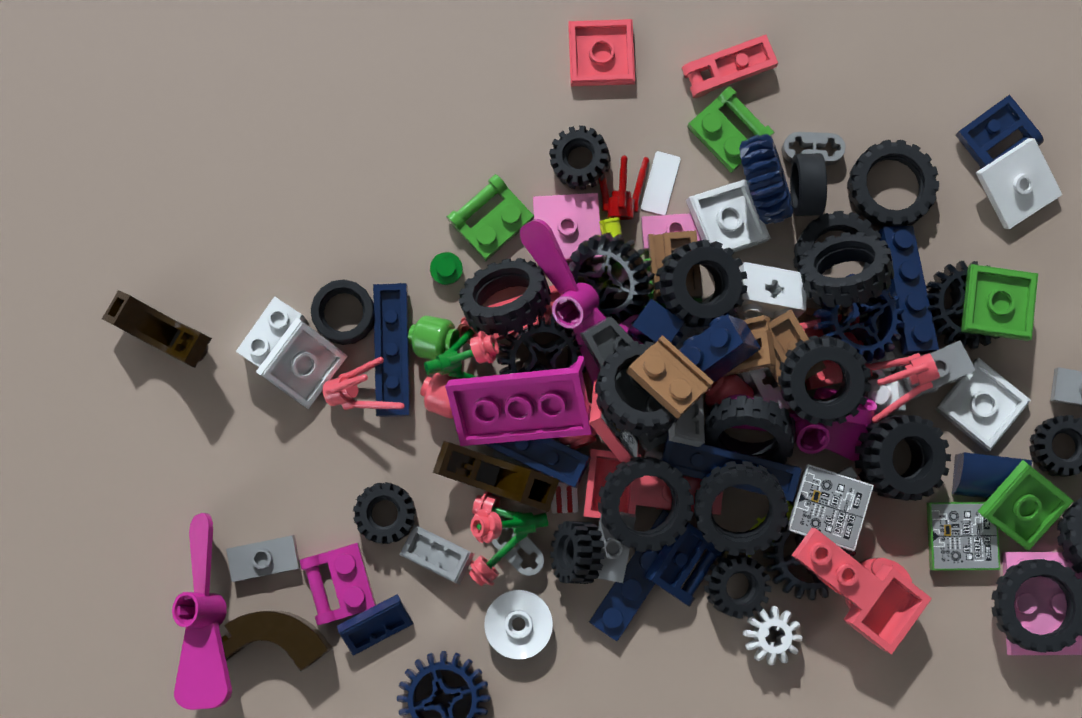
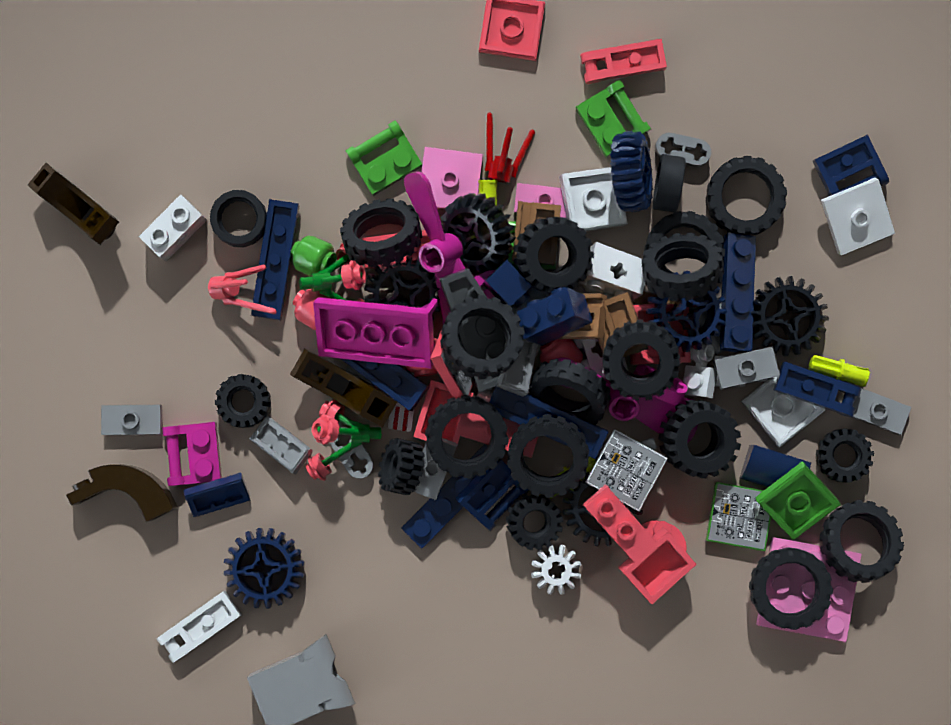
camera: 15 degrees right, 5 degrees up
dark pink piece [172,513,232,710] -> none
white tile [256,318,348,409] -> none
green plate [430,252,463,285] -> none
white dish [484,590,553,659] -> none
black tyre [549,125,611,190] -> none
medium nougat plate [627,335,714,419] -> none
white sticker [641,151,681,215] -> none
coral plant [865,353,940,423] -> none
bright green tile [961,264,1038,341] -> none
none -> dark blue plate [773,362,862,417]
none -> neon yellow axle [808,355,870,387]

